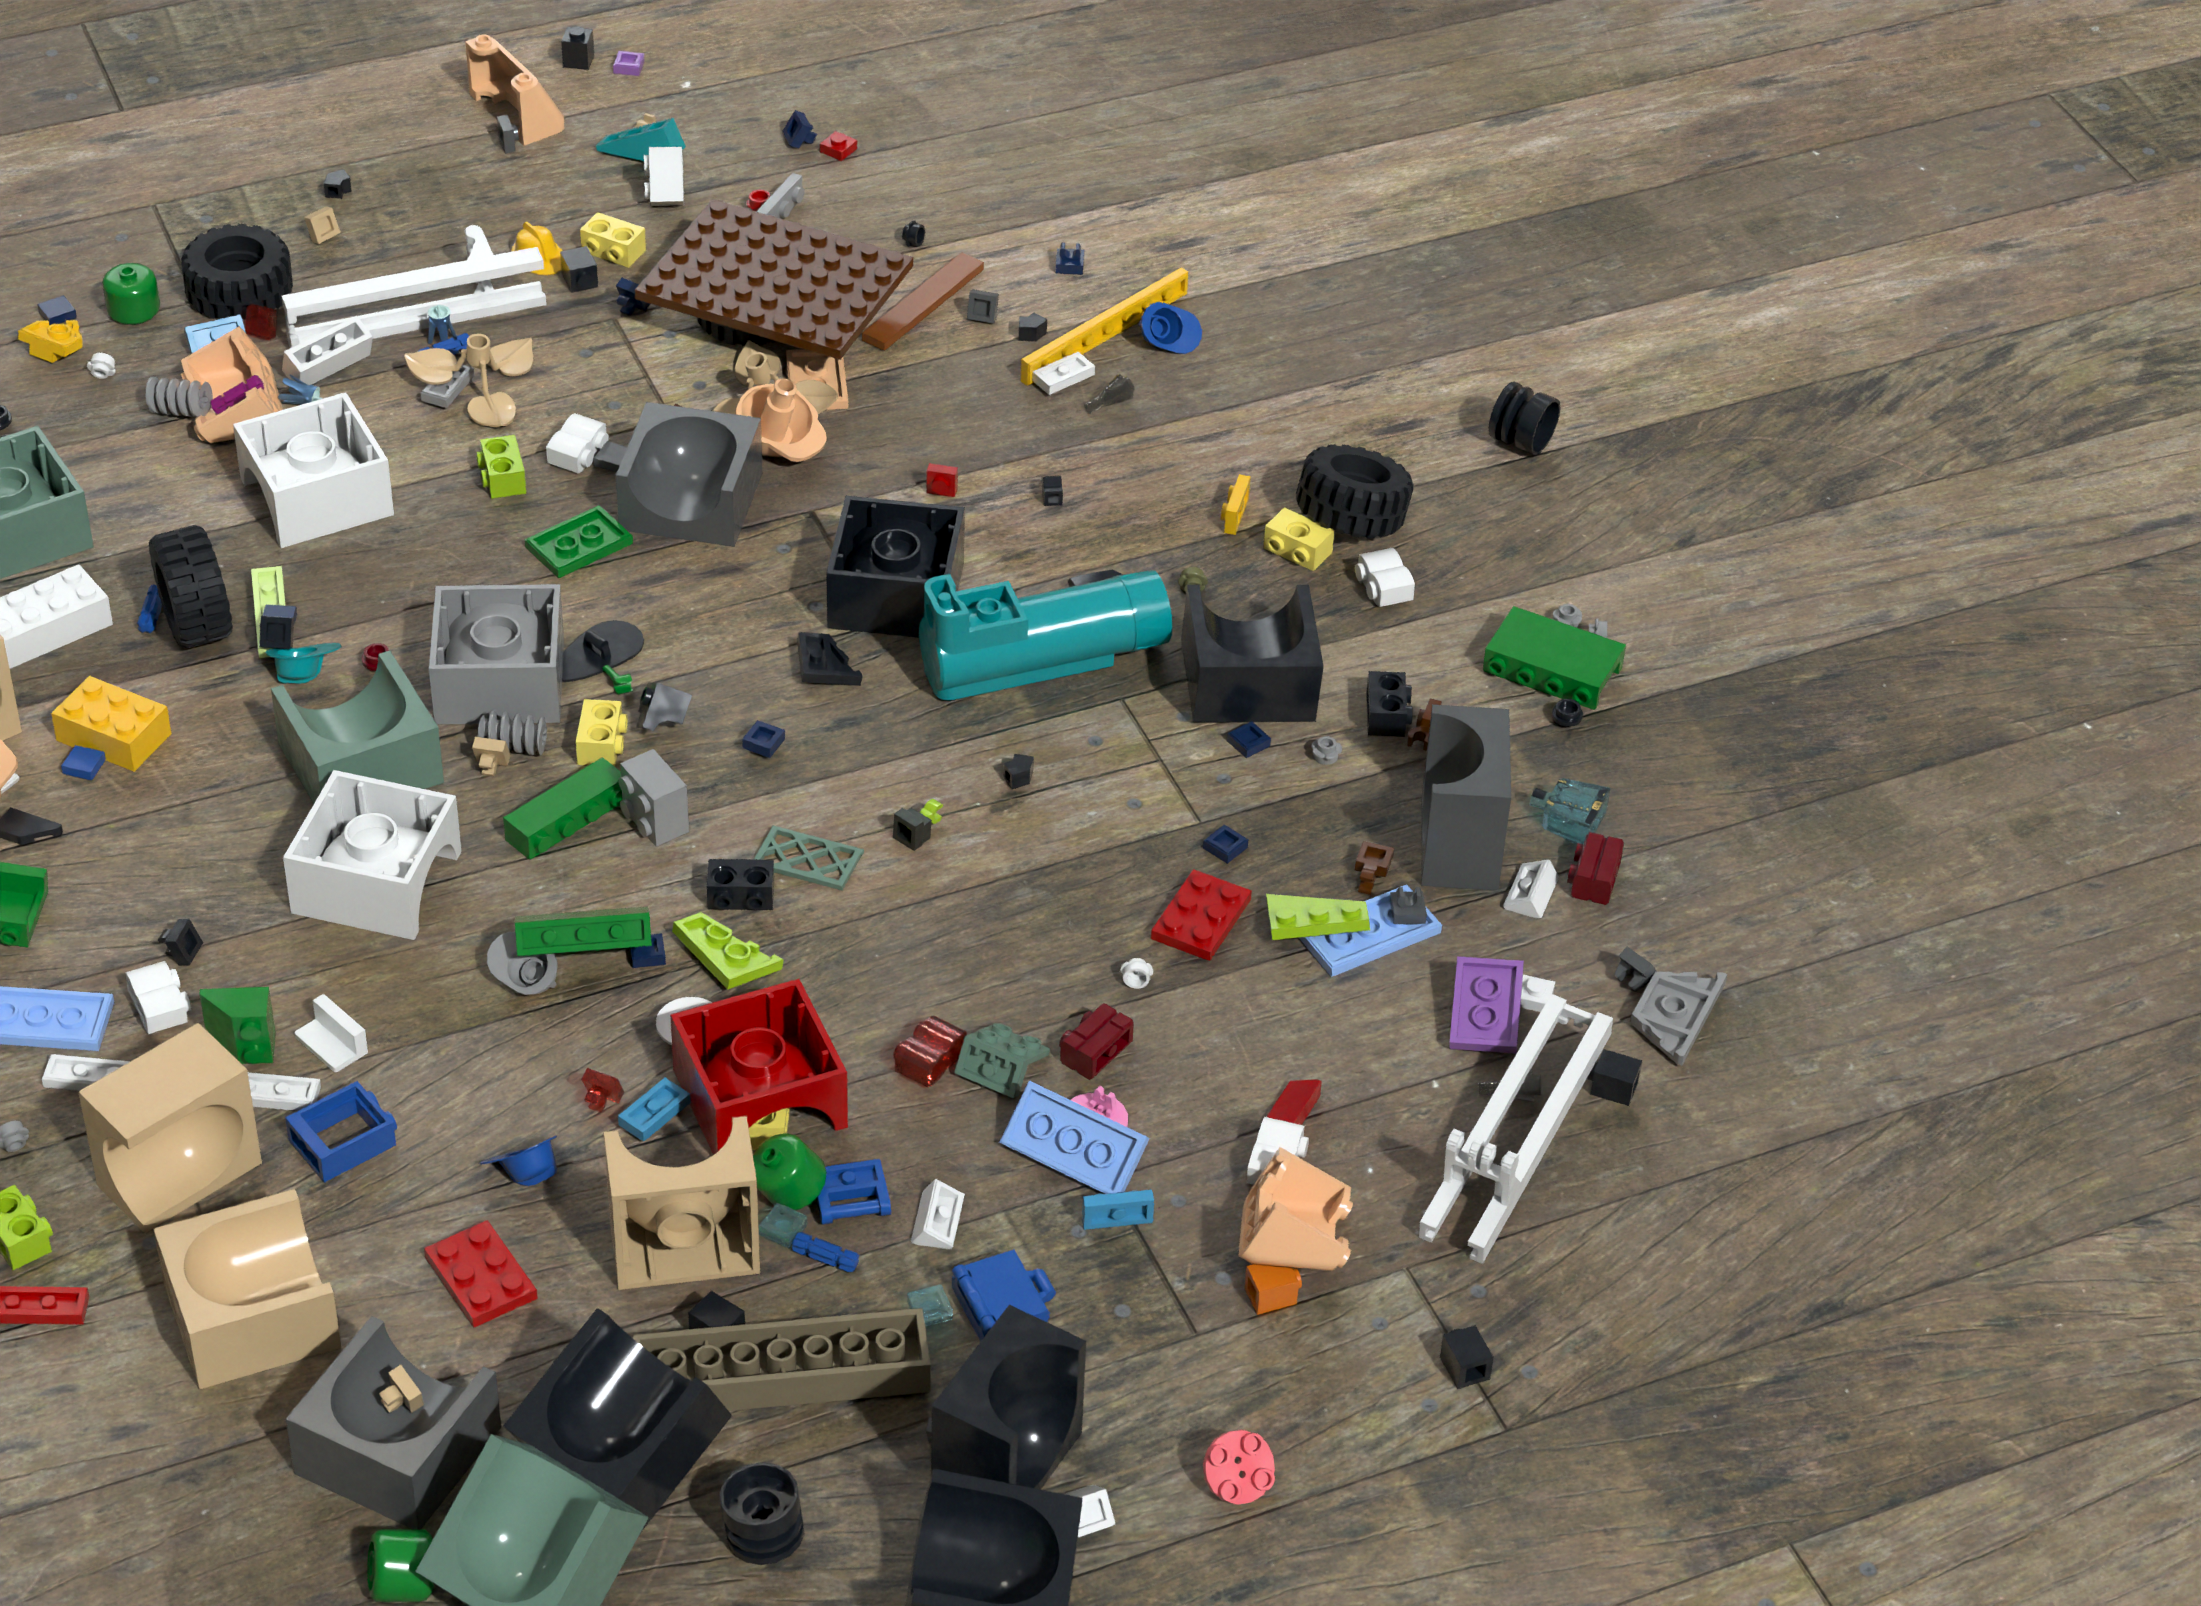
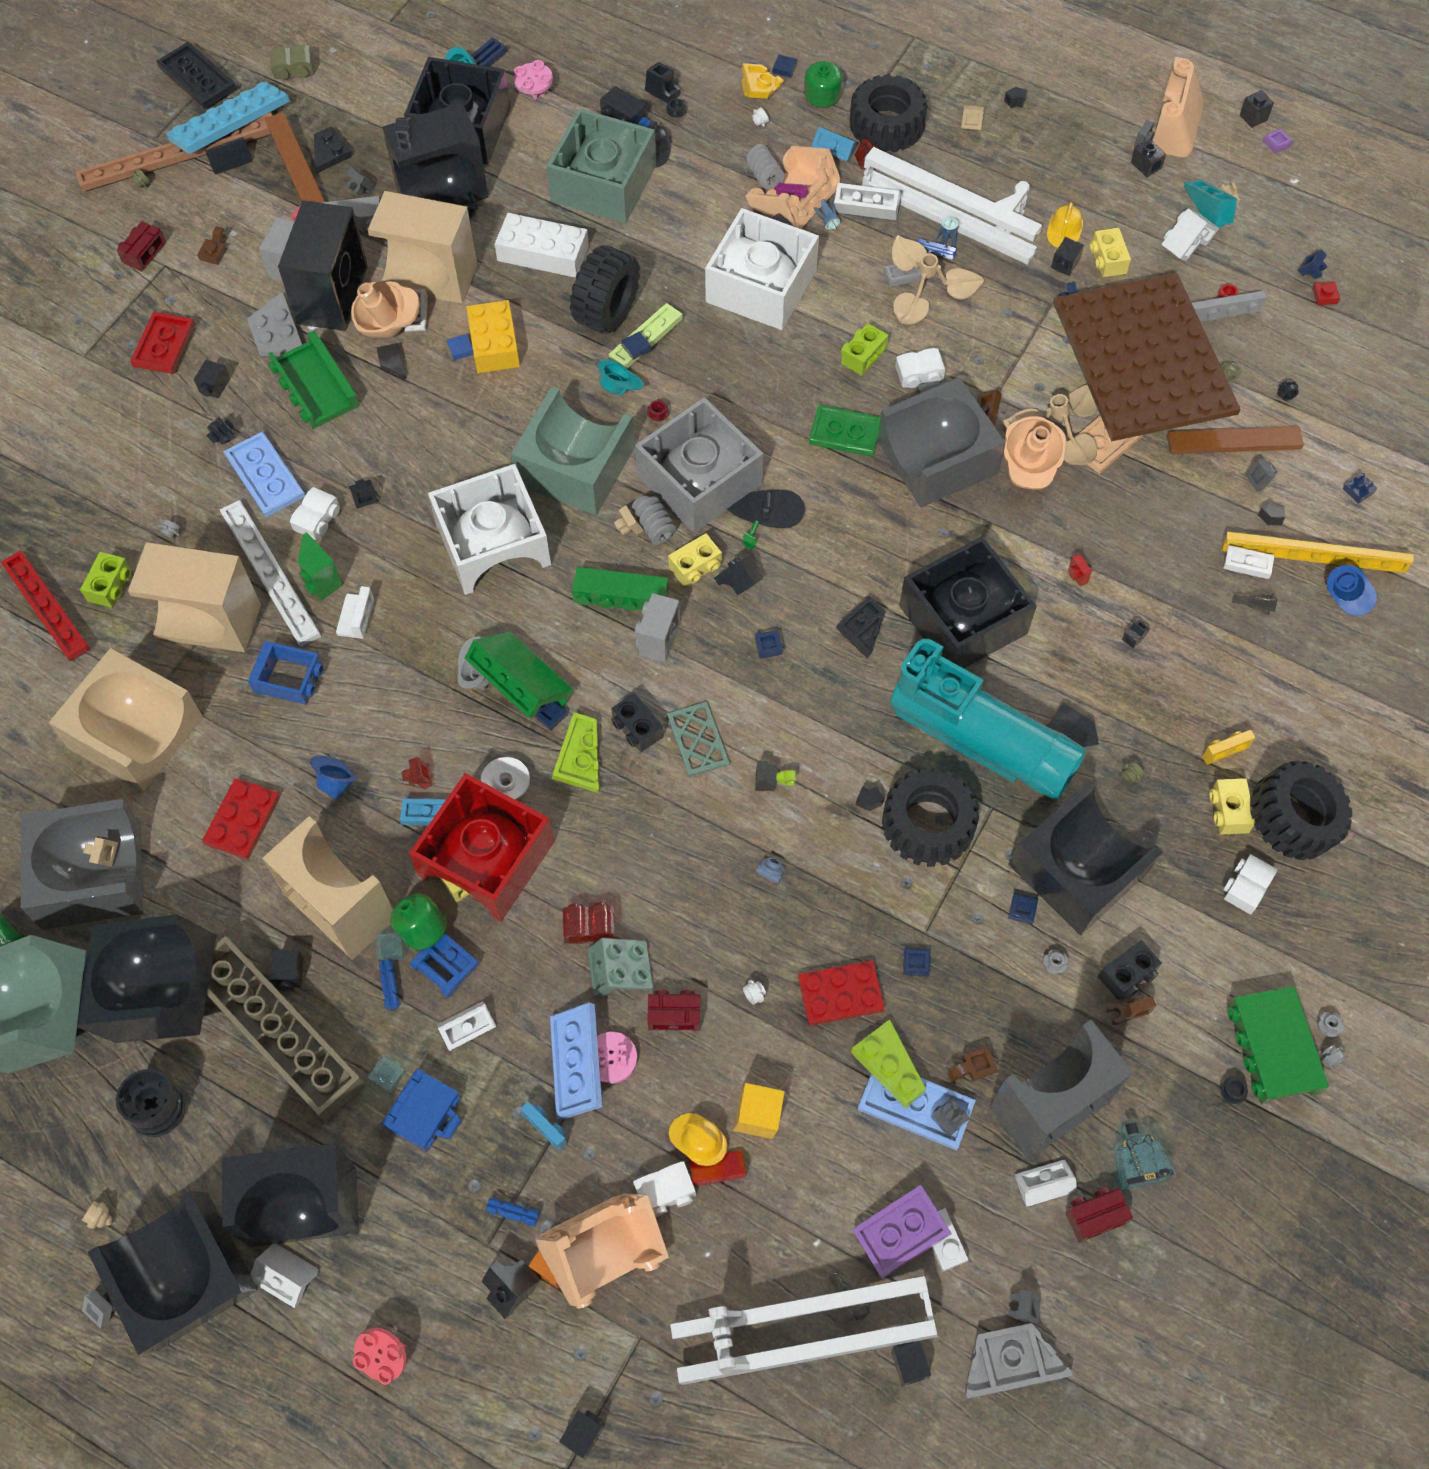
camera: 55 degrees right, 20 degrees up
black plate [259,615,294,649] -> none
none -> black brick [481,1260,540,1319]
none -> blue axle [486,1197,539,1226]
none -> yellow piece [669,1113,727,1166]
none -> yellow head [733,1083,784,1139]
none -> sand blue plate [756,857,785,884]
none -> black tyre [882,768,979,867]
none -> black brick [1131,139,1166,177]

